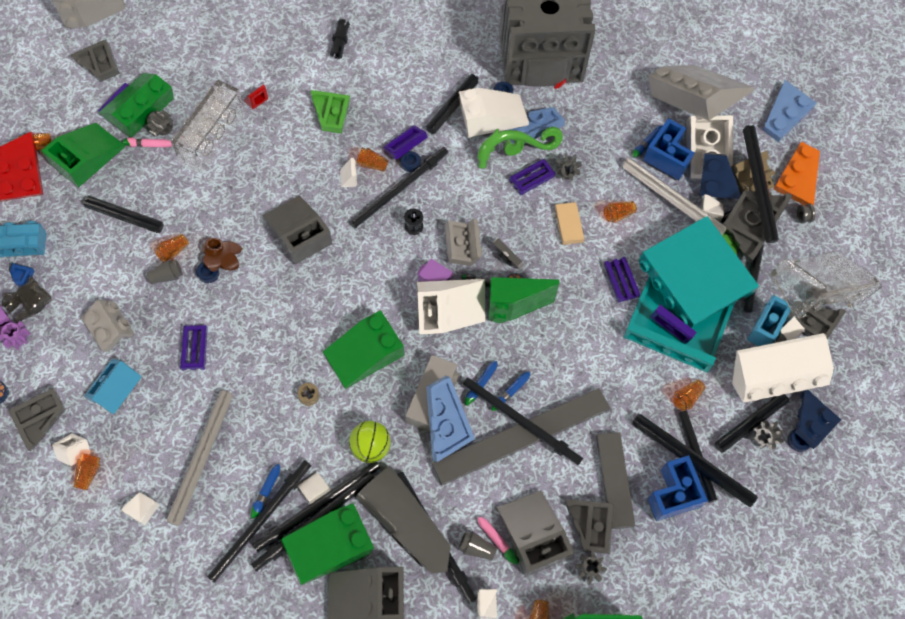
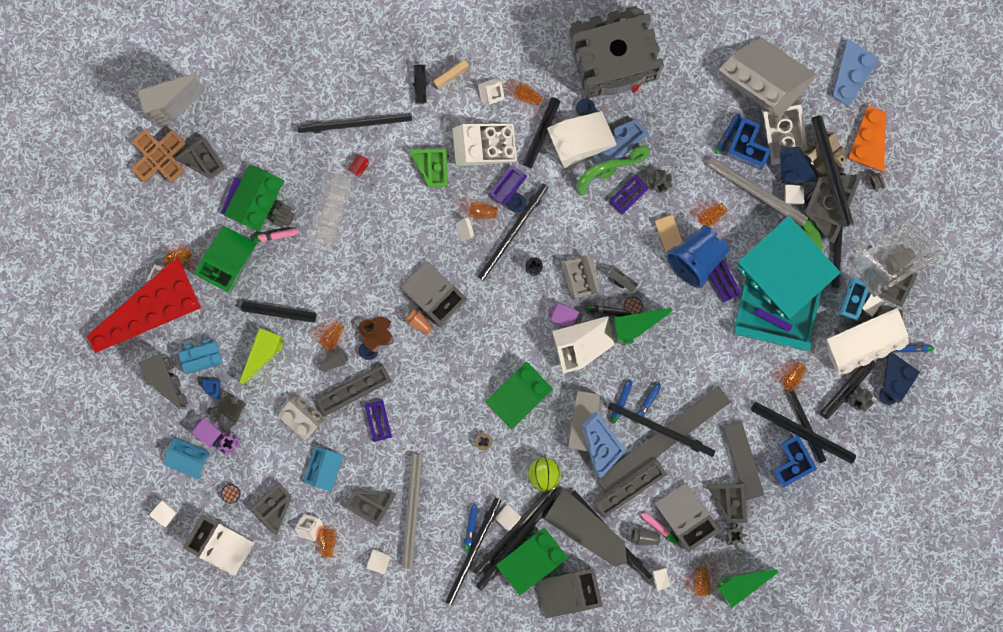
camera: 10 degrees left, 20 degrees up
none -> medium nougat plate [131,129,186,183]
none -> lime slope [239,328,284,384]
none -> black bar [298,114,412,134]
none -> dark grey tile [315,364,392,417]
none -> dark grey wing [344,490,396,527]
none -> nougat cone [405,308,434,336]
none -> tan tile [434,60,469,90]
none -> white slope [452,124,517,166]
none -> white slope [478,79,505,105]
none -> clear orange cone [513,82,543,107]
none -> dark grey tile [592,458,667,518]
none -> blue piece [666,225,729,288]
none -> blue piece [892,344,935,353]

